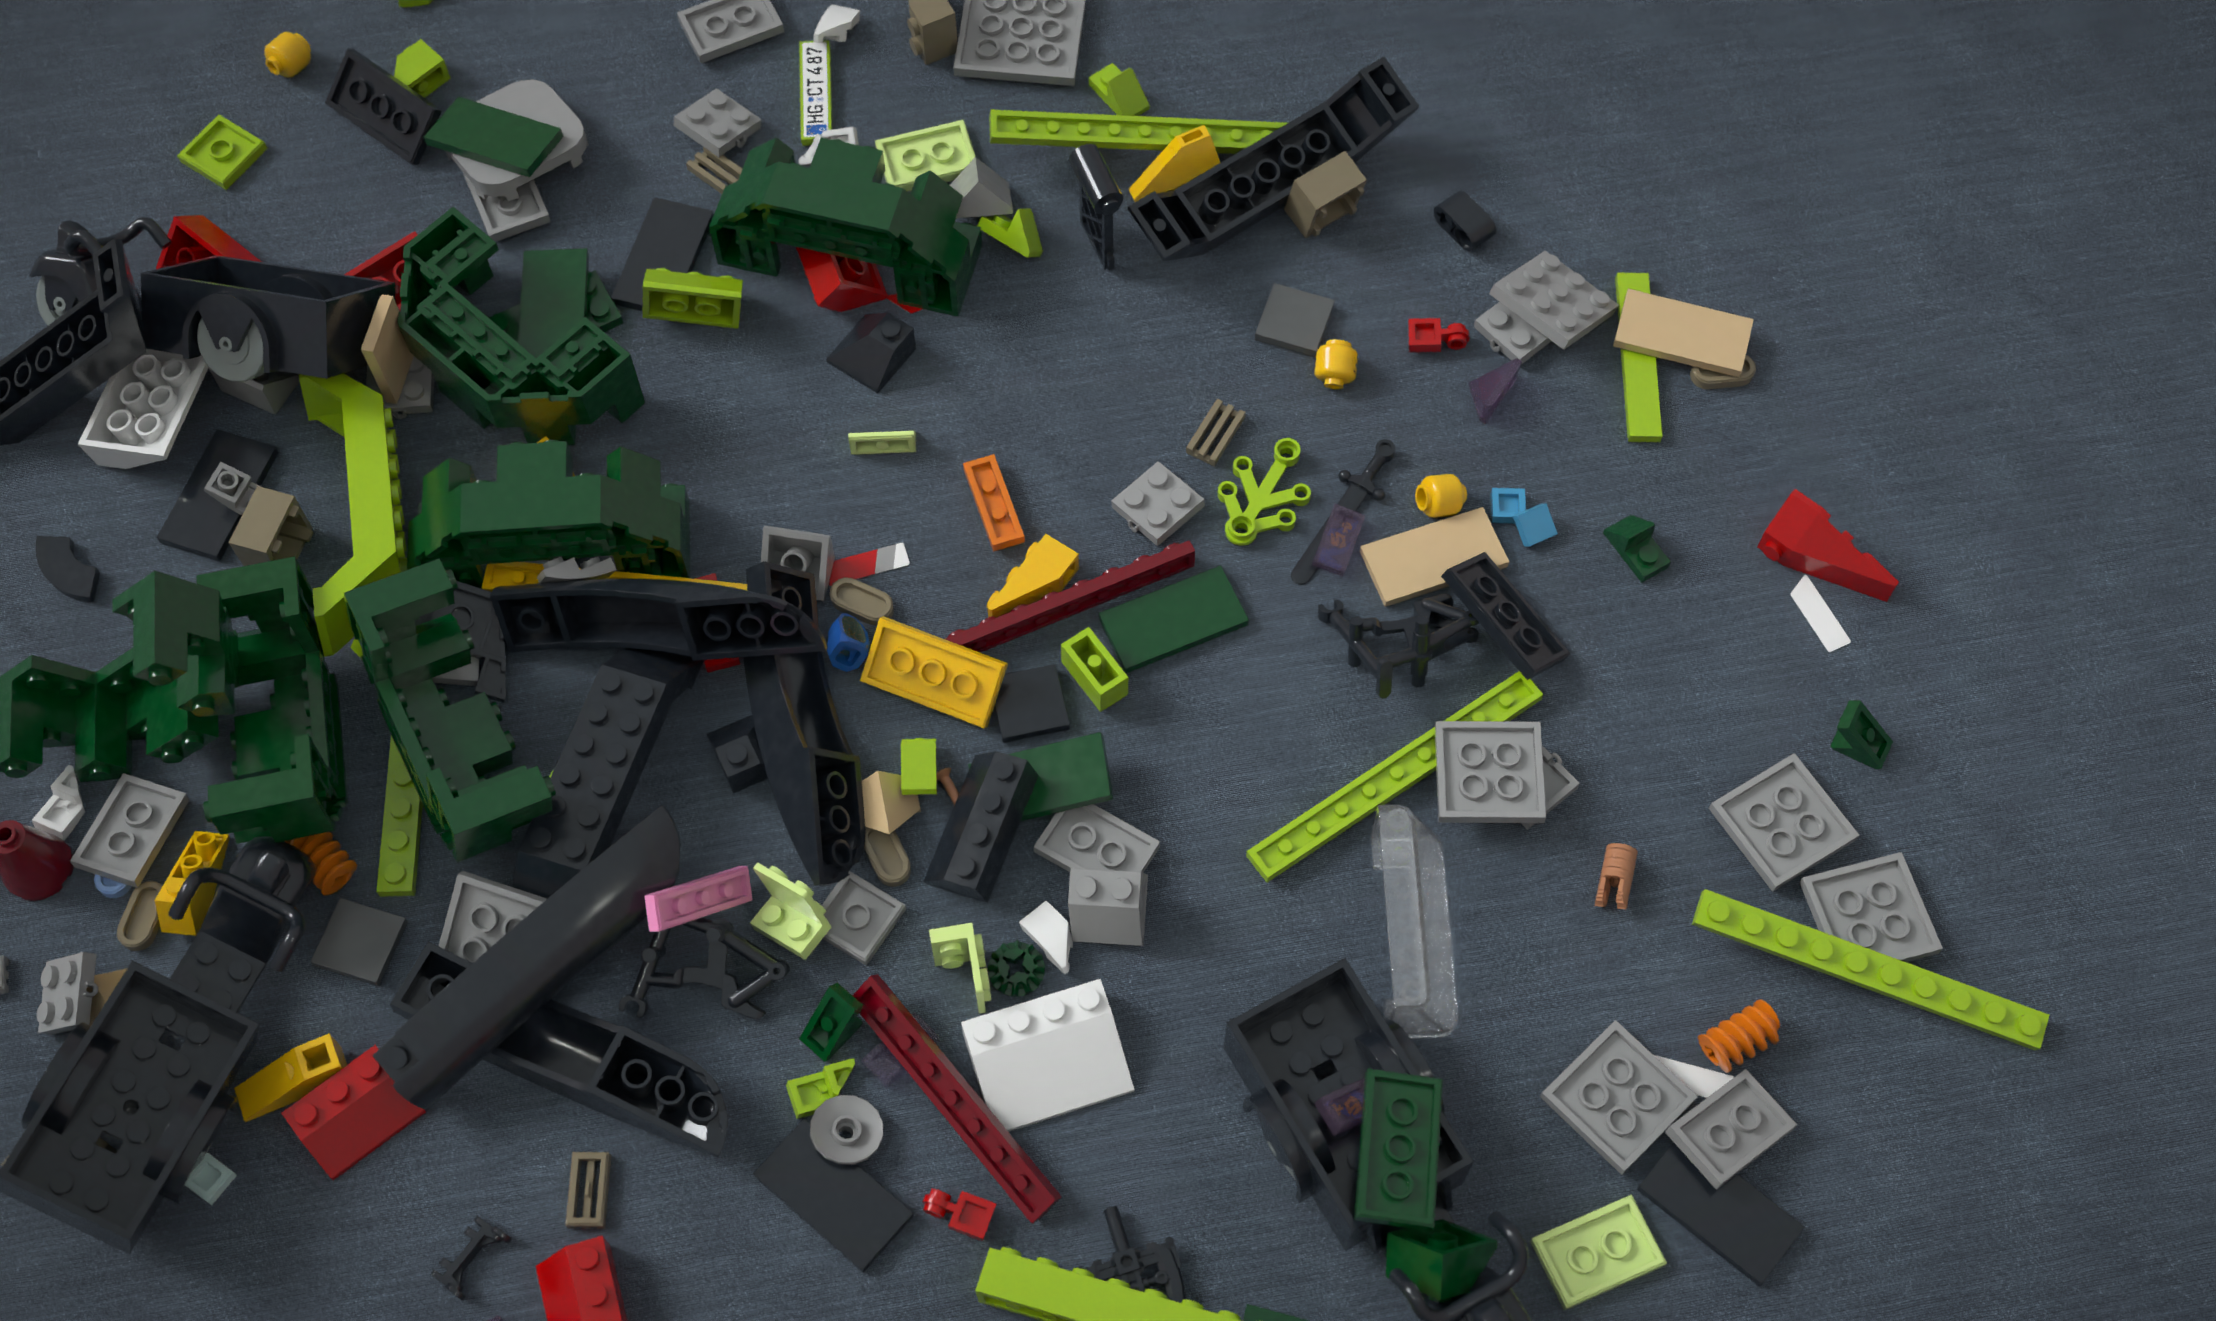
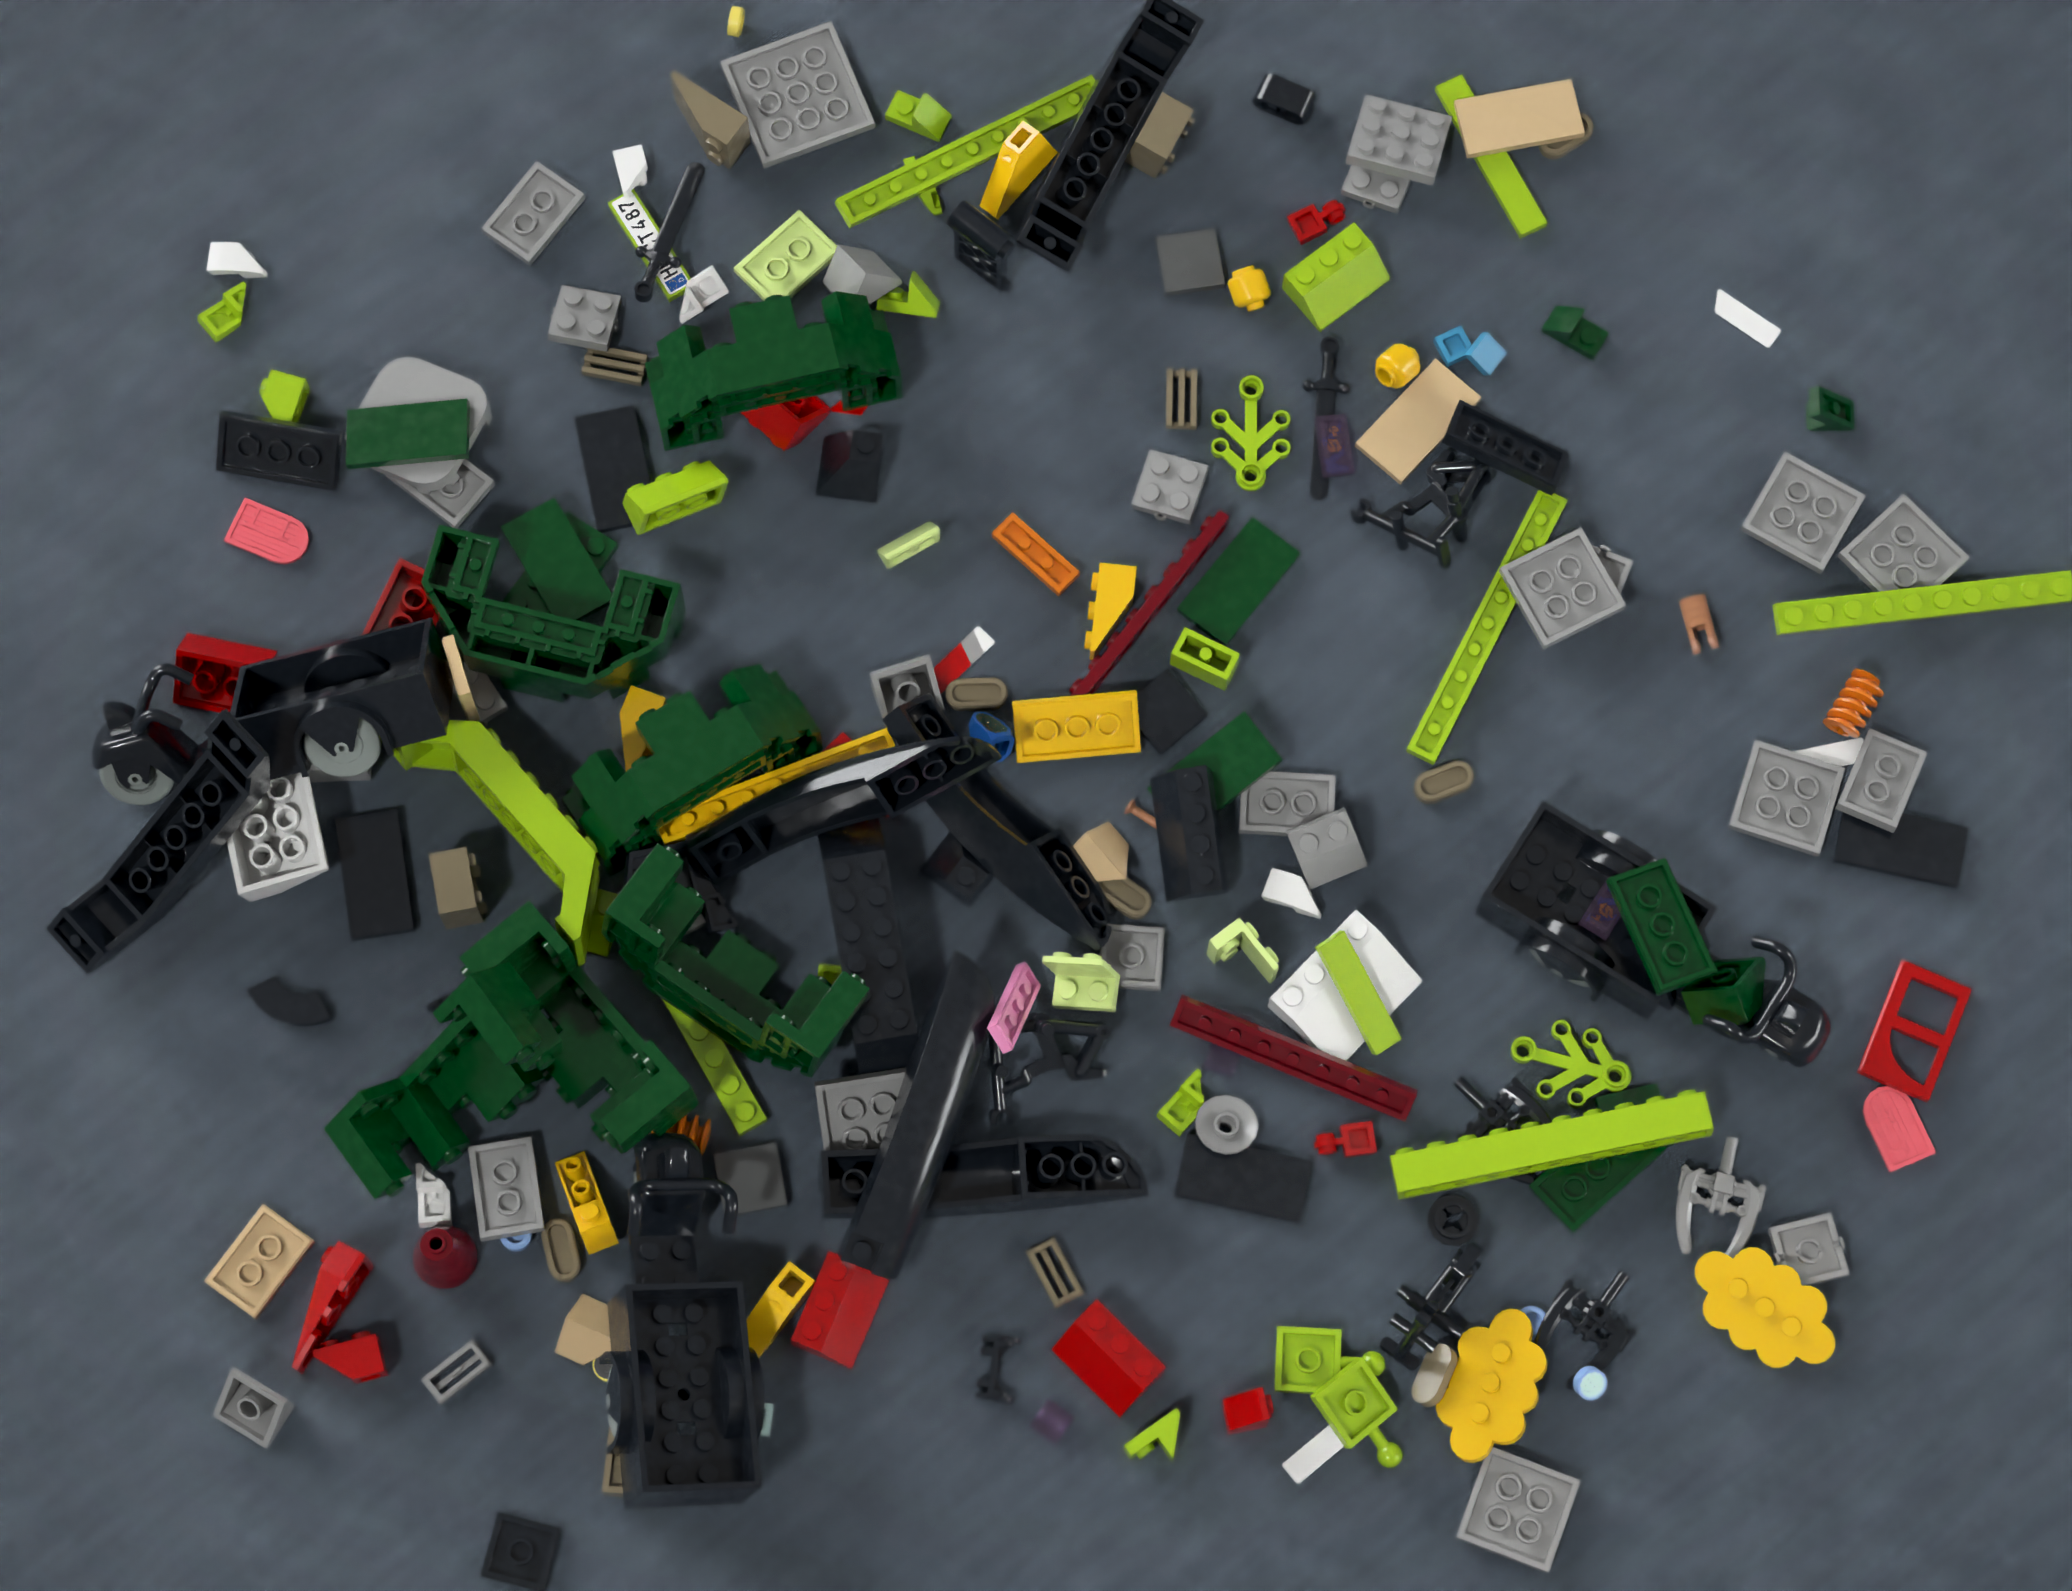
camera: 30 degrees left, 10 degrees up
light grey plate [37,952,98,1035] -> none
lime tile [177,114,268,190] -> none
light grey slope [204,462,261,515] -> none
yellow head [264,32,311,78] -> none
light grey slope [537,557,616,583] -> none
dark green slope [799,982,863,1062] -> none
lime slope [901,738,937,795] -> none
dark green gear [988,939,1045,997] -> none
clear windscreen [1370,805,1459,1038] -> none
clear purple slope [1468,358,1522,424] -> none
yellowish green tile [1530,1195,1667,1311] -> none
red wedge [1757,489,1899,602] -> none
none -> coral window [224,498,310,565]
none -> black sword [634,162,704,303]
none -> lime slope [1282,222,1390,332]
none -> lime tile [1315,930,1402,1056]
none -> dark tan tile [1413,760,1474,804]
none -> lime plant [1510,1020,1631,1109]

